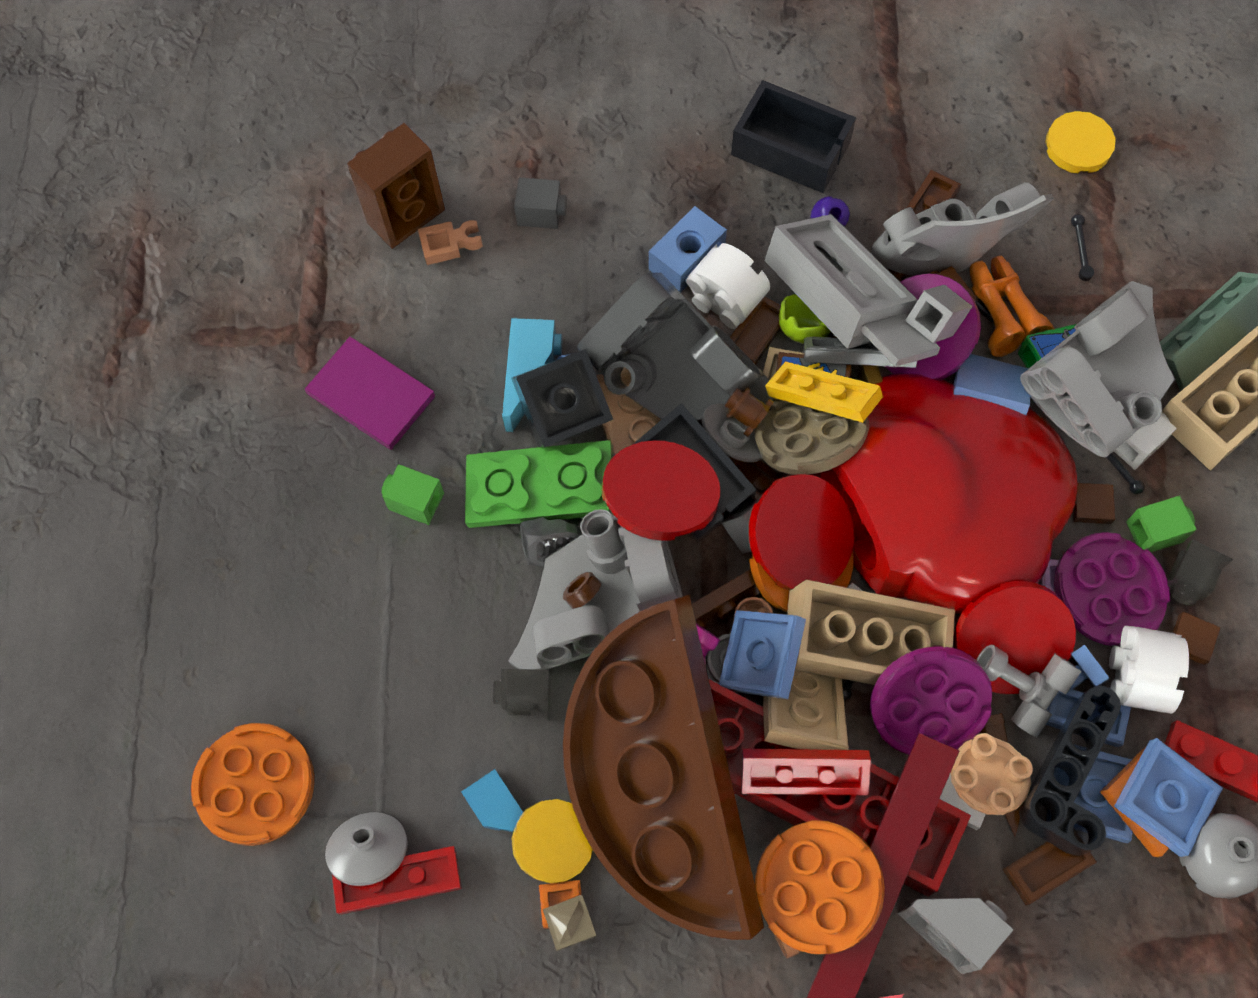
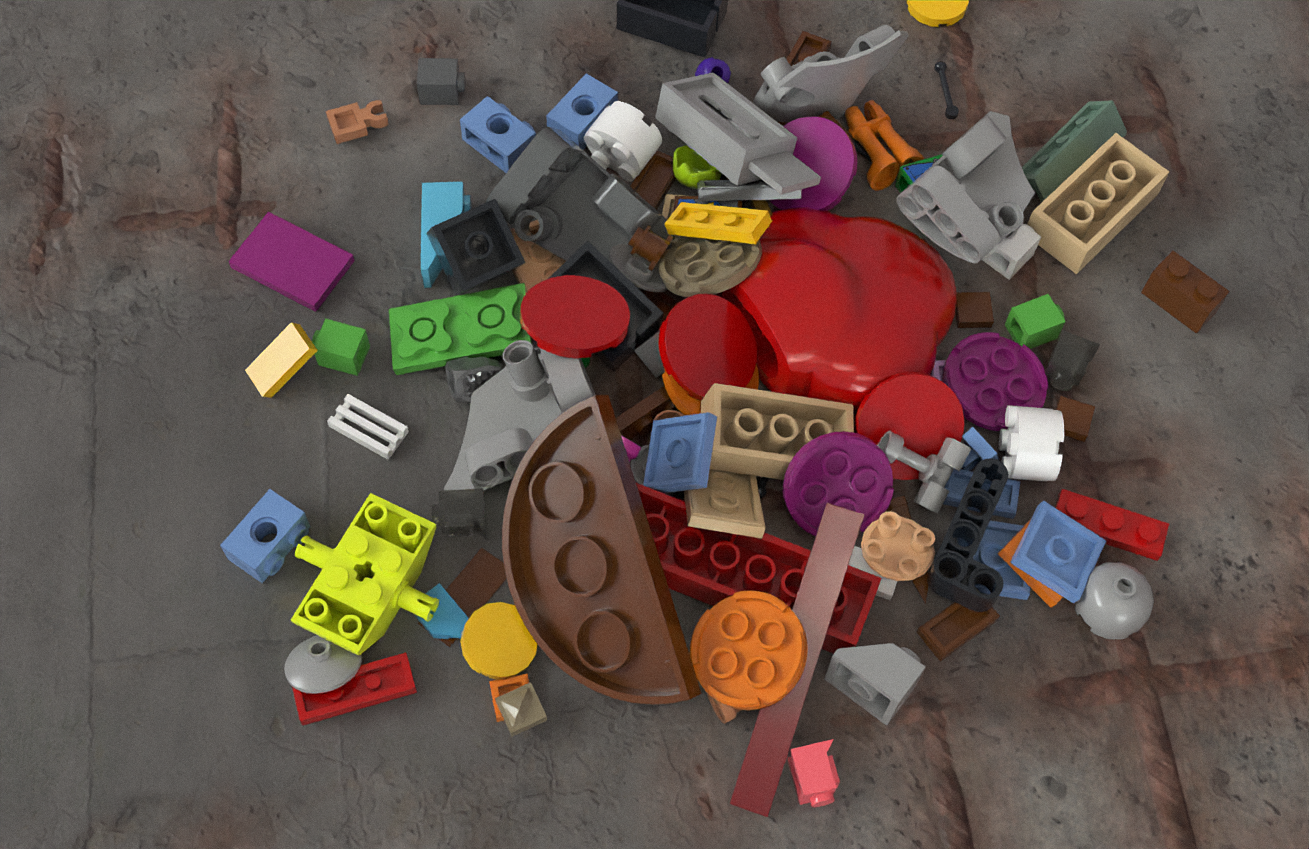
camera: 10 degrees left, 5 degrees down
orange tile [191,723,315,846] -> none
reddish brown brick [347,123,445,249] -> none
reddish brown tile [563,572,601,609] -> none
plate [741,749,871,795] -> none
light grey brick [905,285,973,343] -> none
medium blue tile [953,354,1030,415] -> none
black hinge [1106,453,1145,495] -> none
none -> medium blue brick [220,489,310,583]
none -> yellow tile [245,322,318,398]
none -> neon yellow slope [291,493,439,656]
none -> white tile [327,394,409,460]
none -> reddish brown sticker [417,548,507,647]
none -> medium blue brick [460,96,536,173]

